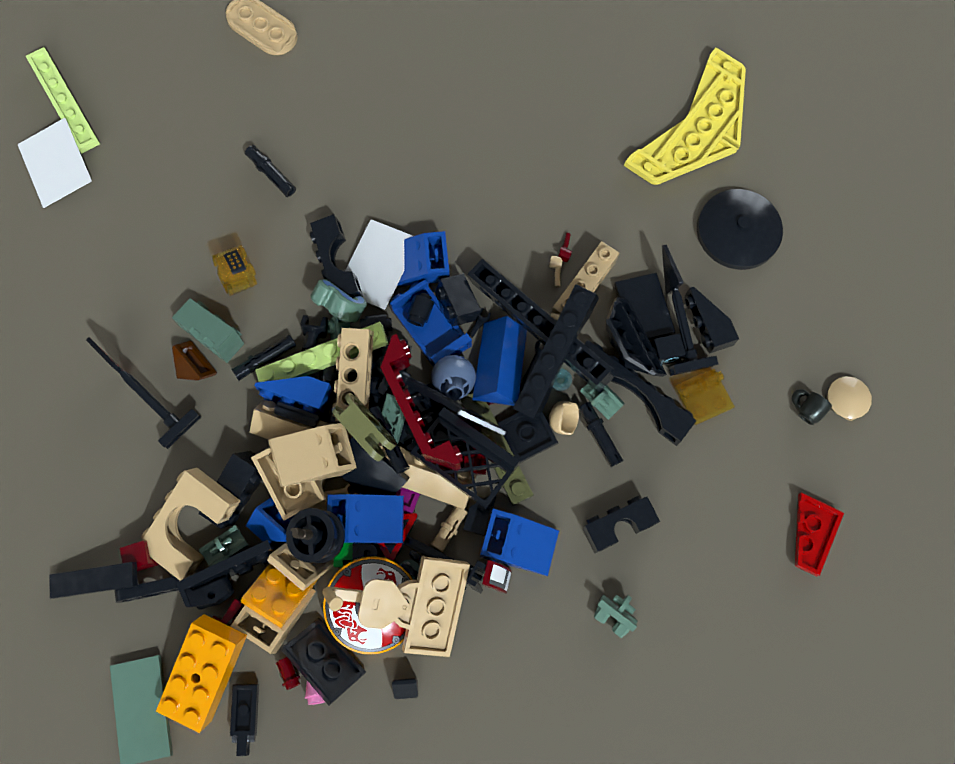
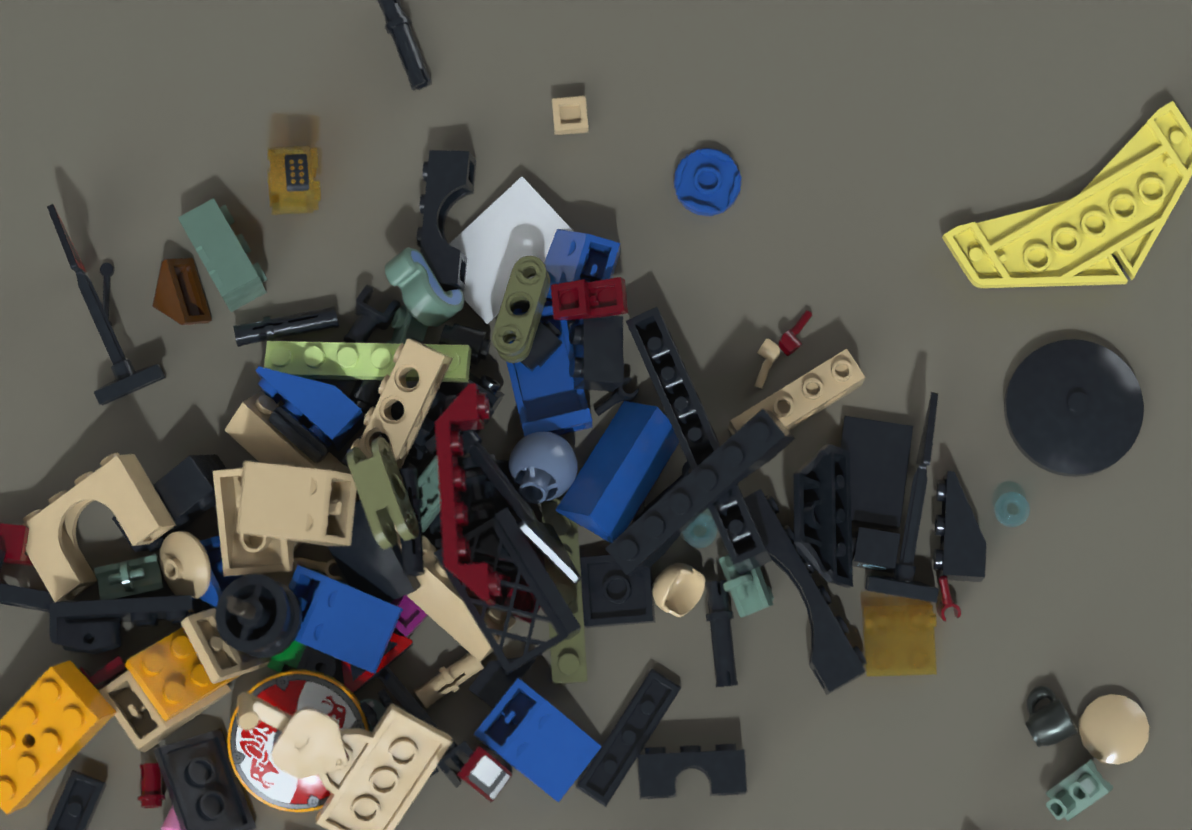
camera: 25 degrees right, 5 degrees up
none -> black hinge [100,263,114,326]
none -> tan dish [159,531,211,599]
none -> olive piece [492,256,551,363]
none -> dark red slope [551,277,628,320]
none -> tan plate [552,96,588,135]
none -> black tile [576,669,682,807]
none -> blue tile [674,148,741,216]
none -> dark red hand [937,575,961,622]
none -> clear light blue plate [994,492,1030,527]
none -> sand green hips [1046,760,1114,821]

